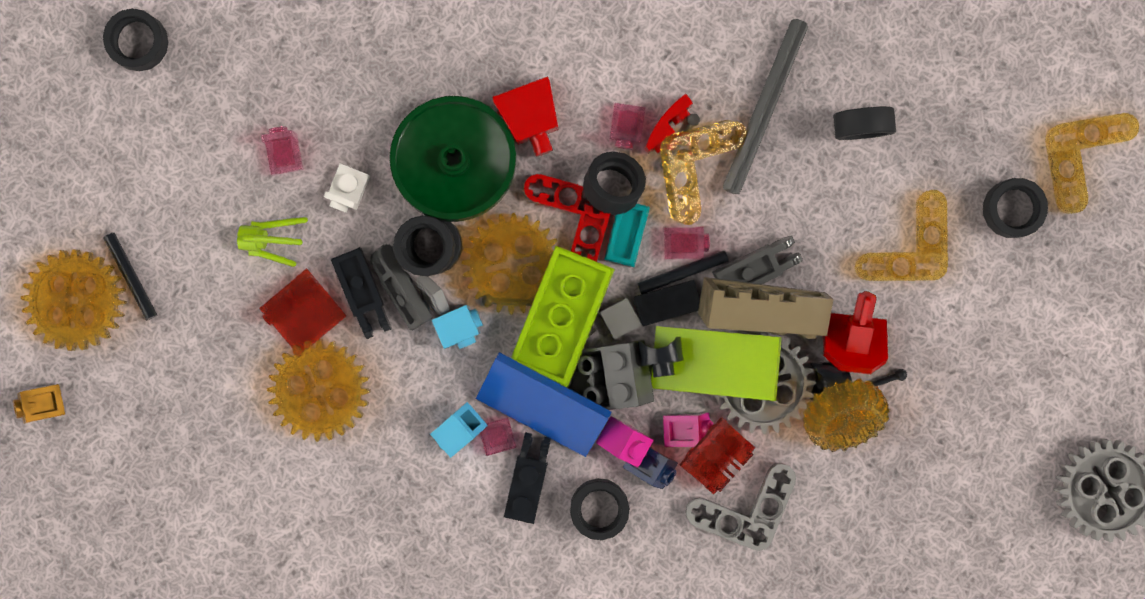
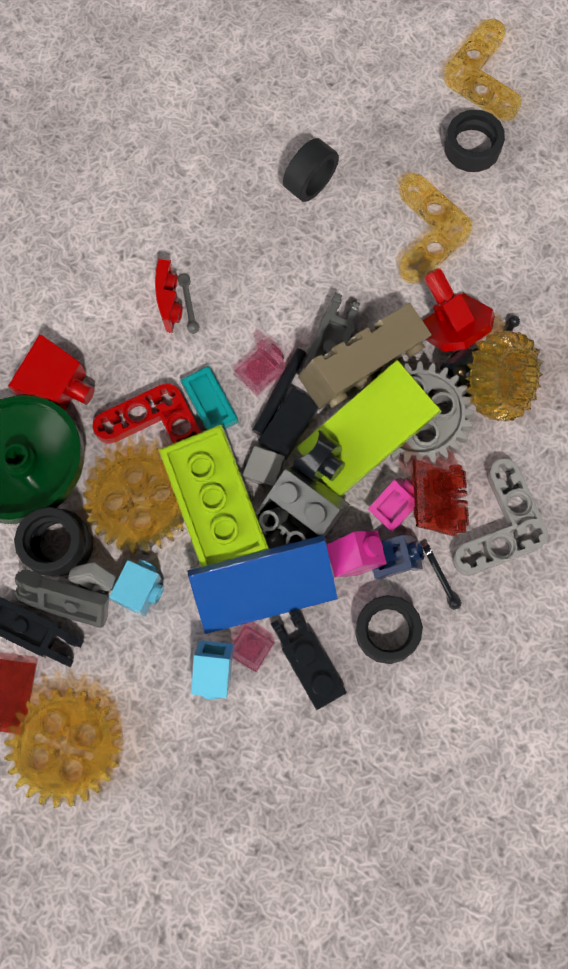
camera: 40 degrees left, 15 degrees down
black tyre [583,151,646,215] -> none
clear pink bracket [609,103,646,150] -> none
clear yellow beam [660,120,747,225] -> none
dark grey axle [723,19,808,195] -> none
none -> black hinge [422,544,462,610]

